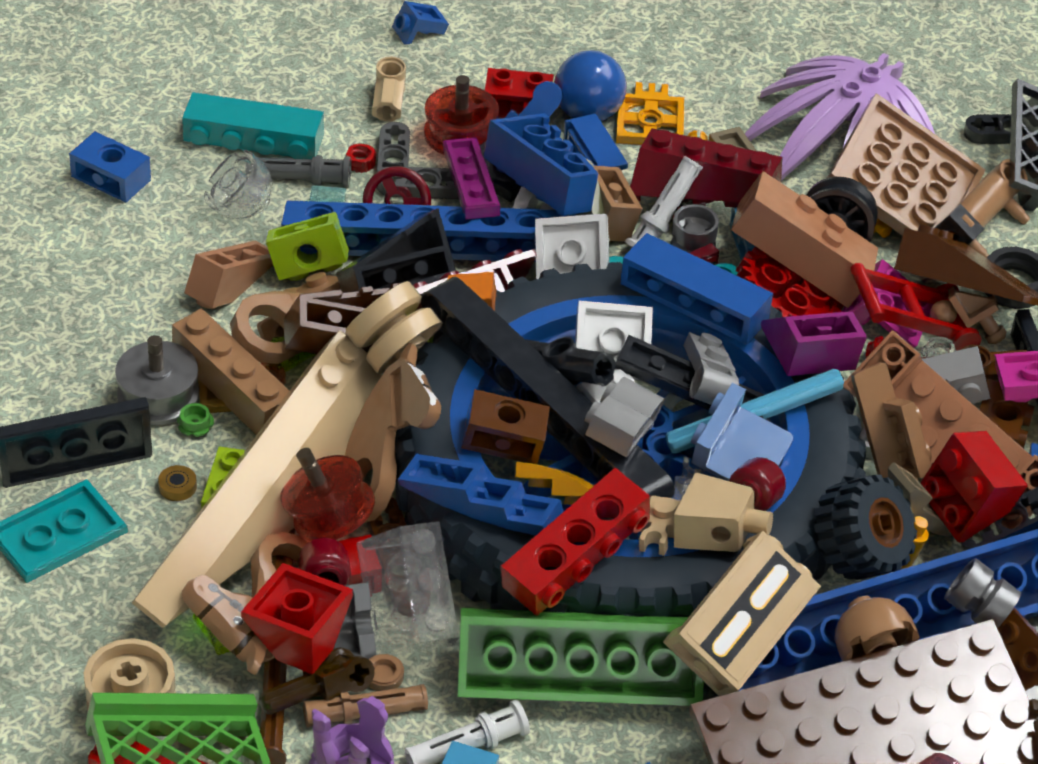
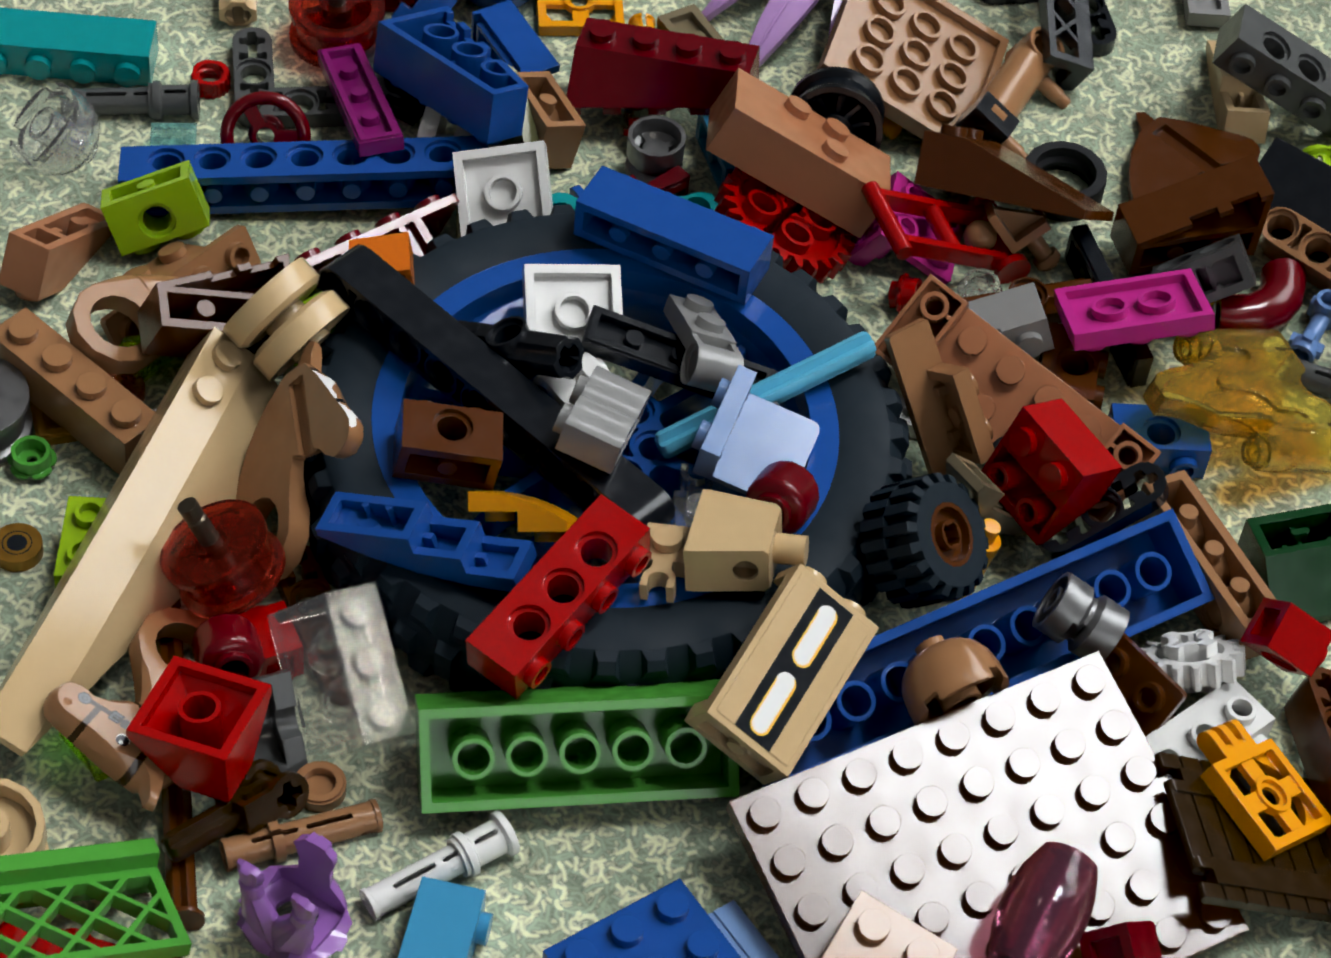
camera: 10 degrees left, 5 degrees up
black wedge [336,208,456,293] -> none
white pin [625,156,703,247] -> none
magenta slope [760,311,867,376] -> none

